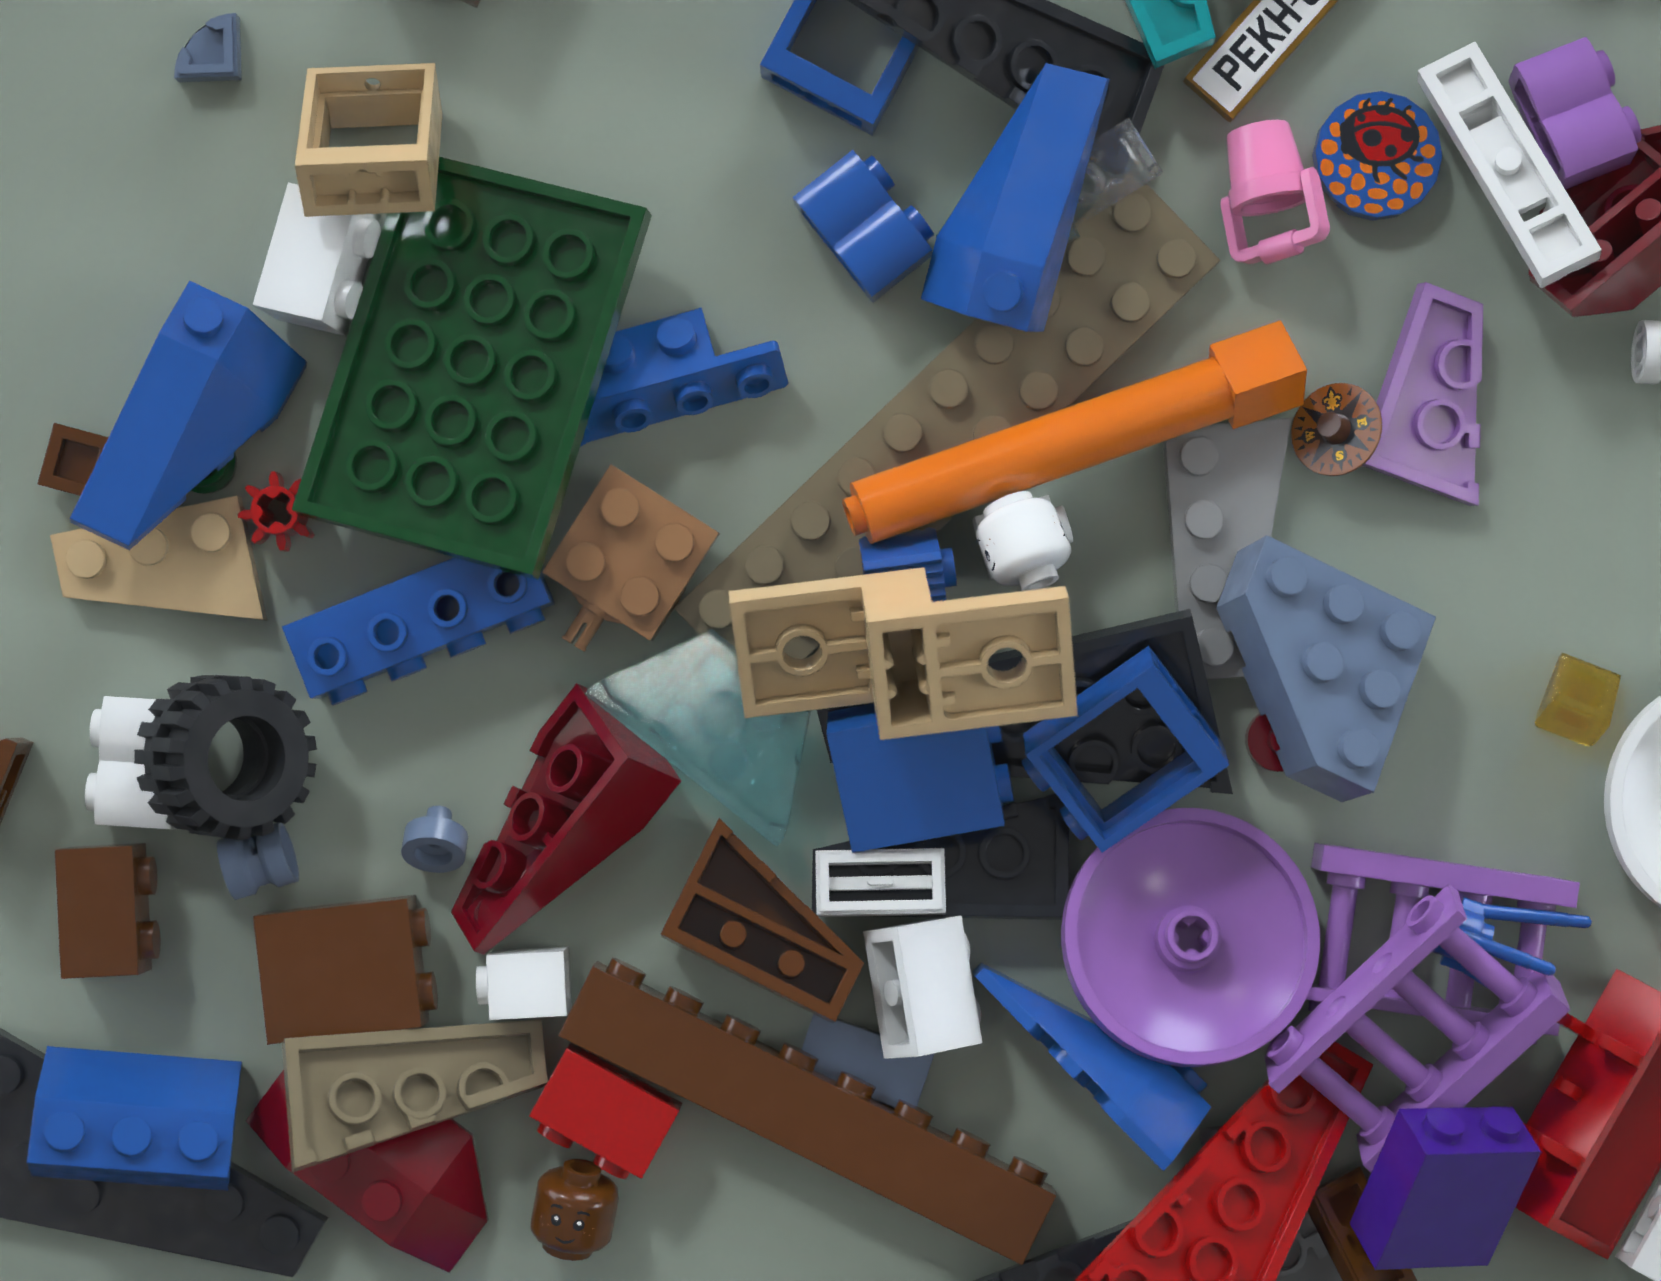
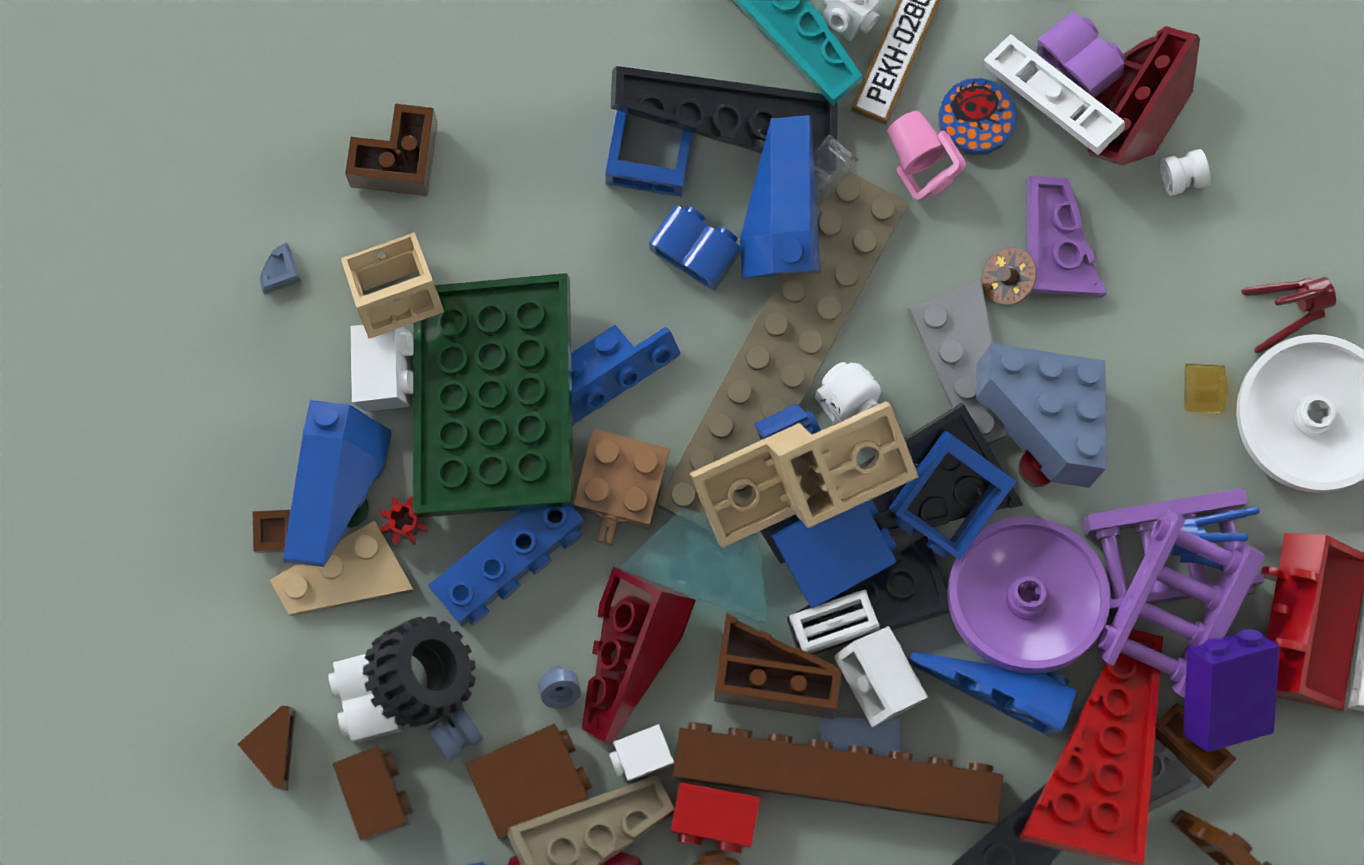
camera: 20 degrees left, 10 degrees down
orange brick [842,320,1307,544] -> none

